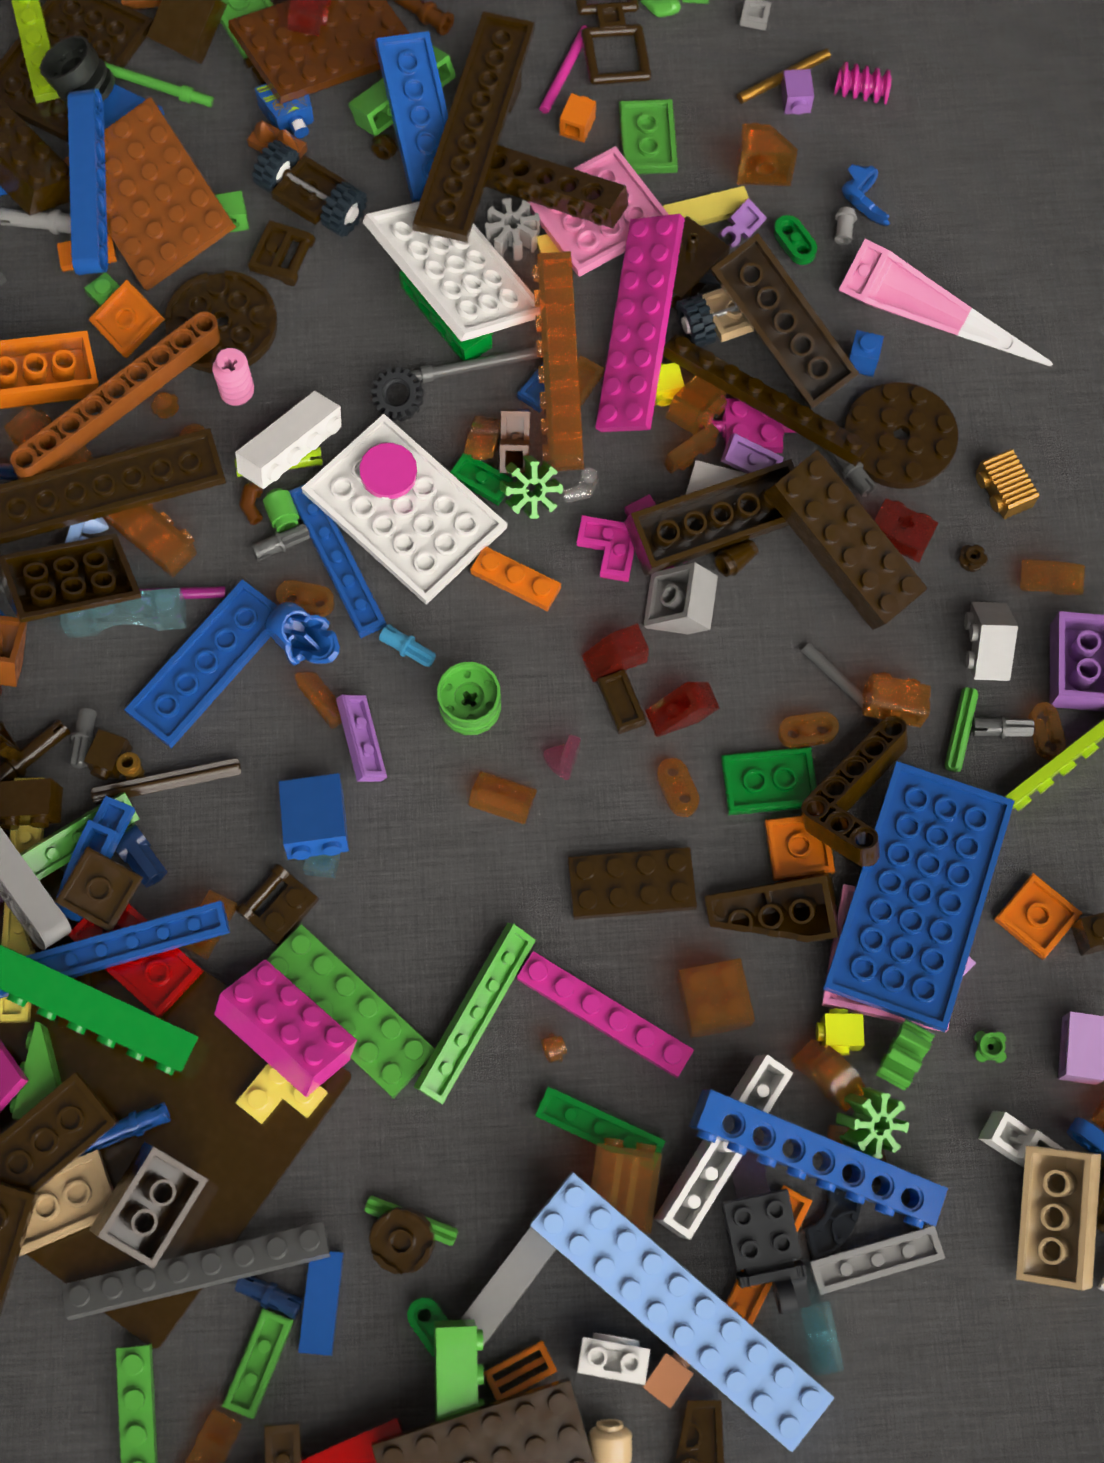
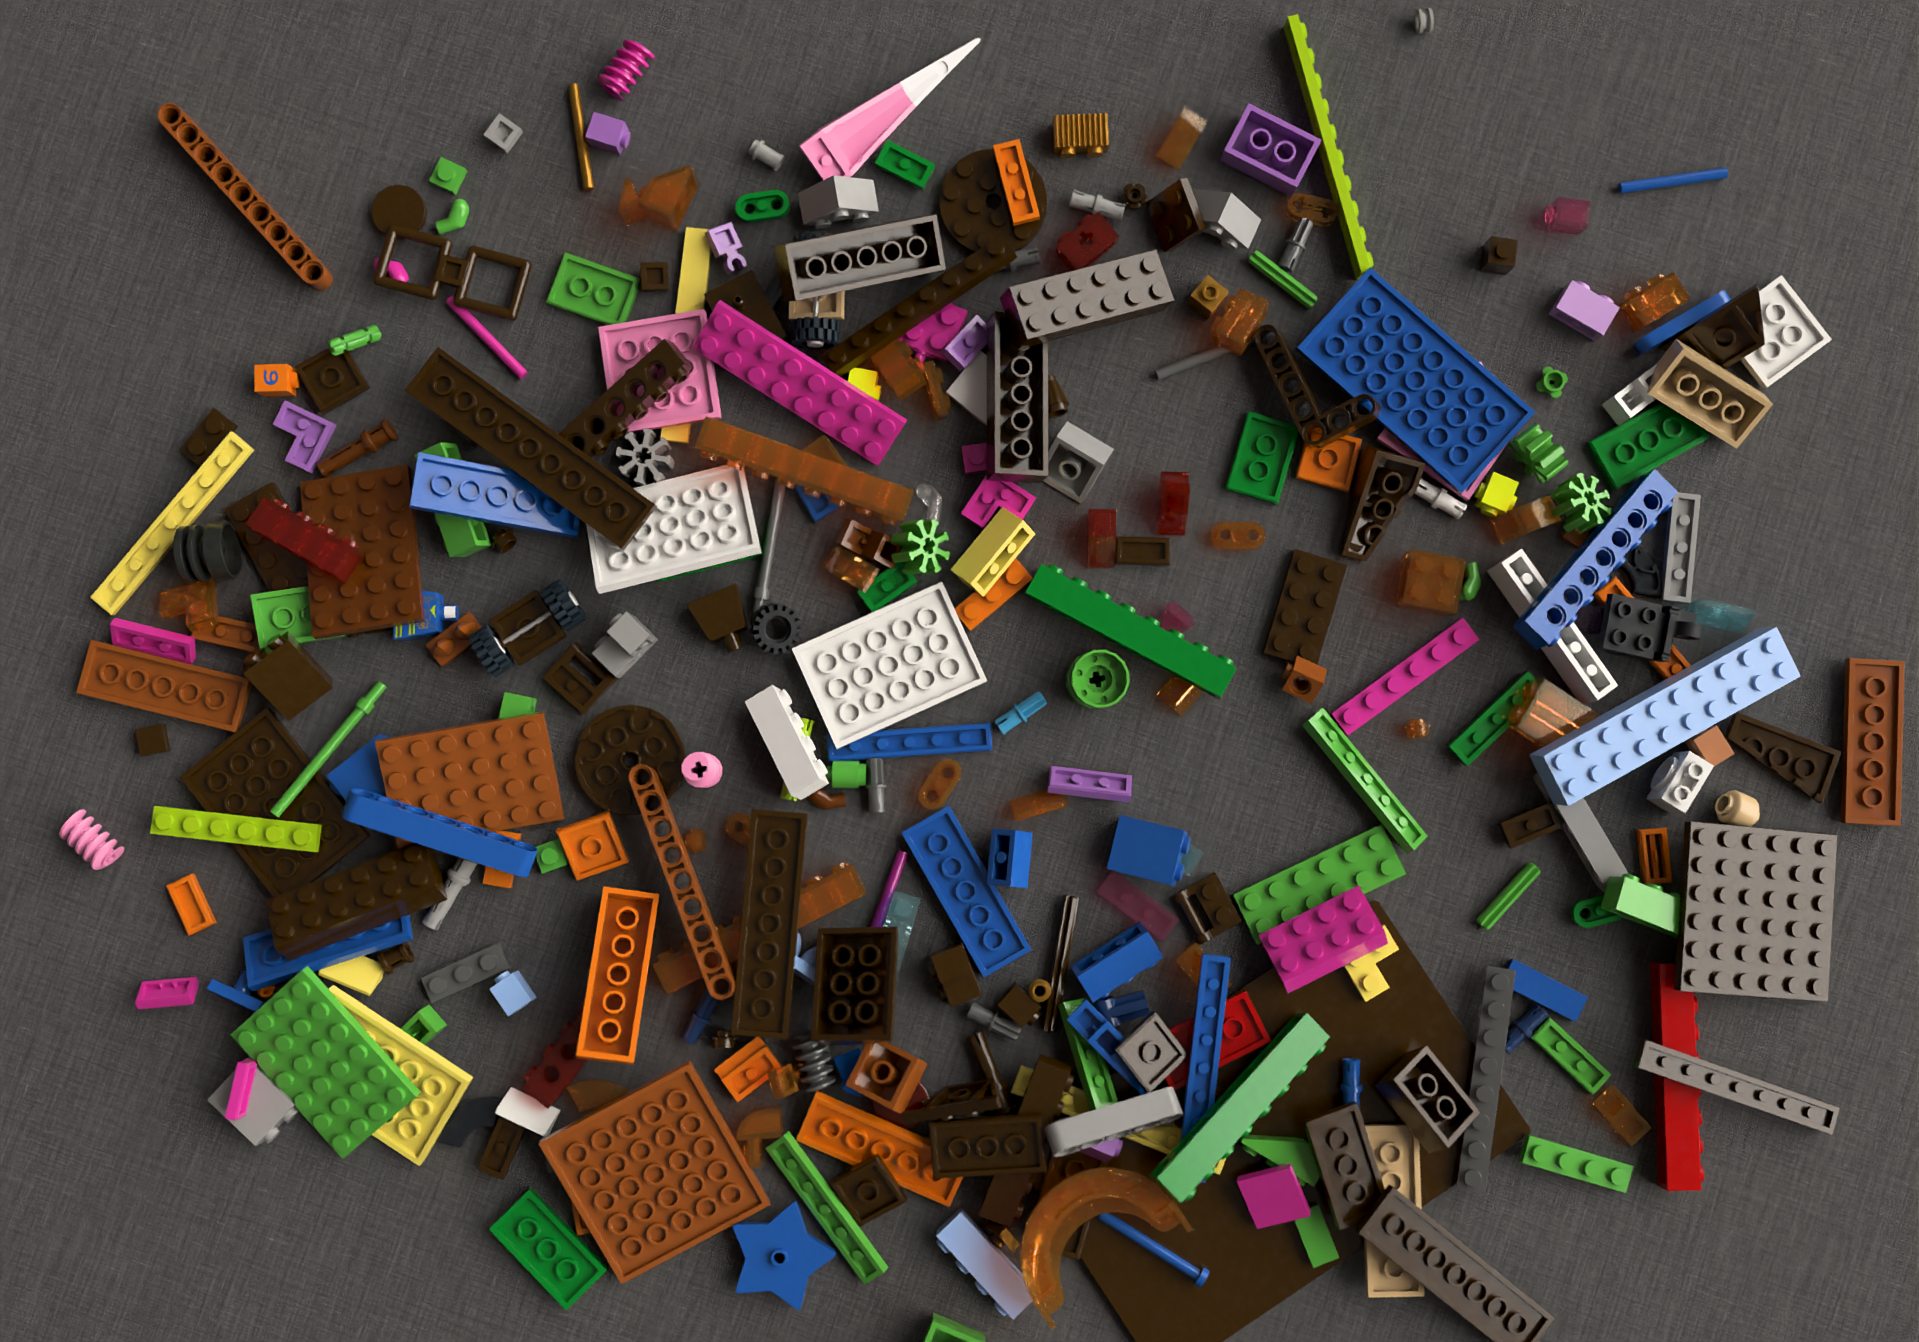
camera: 65 degrees left, 15 degrees up
pearl dark grey wheel [40,36,115,107] -> none
blue head [265,602,340,666] -> none
dark pink tile [359,443,417,499] -> none
dark brown tile [369,1207,435,1275] -> none
orange brick [559,93,596,143] -> none
clear orange plate [778,712,839,748] -> none
blue hair [842,164,890,226] -> none
blue brick [849,330,884,377] -> none
orange tile [994,873,1082,960] -> none
none -> light grey brick [592,612,658,678]
none -> clear orange slope [618,178,647,225]
none -> dark brown plate [640,262,669,292]
none -> dark brown torso [687,584,748,654]
none -> light grey brick [798,175,879,229]
none -> green plate [875,140,935,191]
none -> dark brown brick [928,941,982,1007]
none -> light yellow brick [951,507,1035,597]
none -> blue brick [987,829,1033,888]
none -> orange plate [993,139,1040,226]
none -> green brick [1026,564,1237,700]
none -> light grey pin [1069,190,1125,221]
none -> blue brick [1070,922,1163,1002]
none -> clear pink tile [1096,870,1180,941]
none -> dark brown plate [1146,178,1207,253]
none -> pearl gold brick [1187,275,1229,320]
none -> dark orange brick [1281,656,1327,704]
none -> white pin [1415,478,1467,520]
none -> bright green arm [1455,562,1481,601]
none -> dark brown plate [1498,802,1562,849]
none -> green tile [1586,402,1710,490]

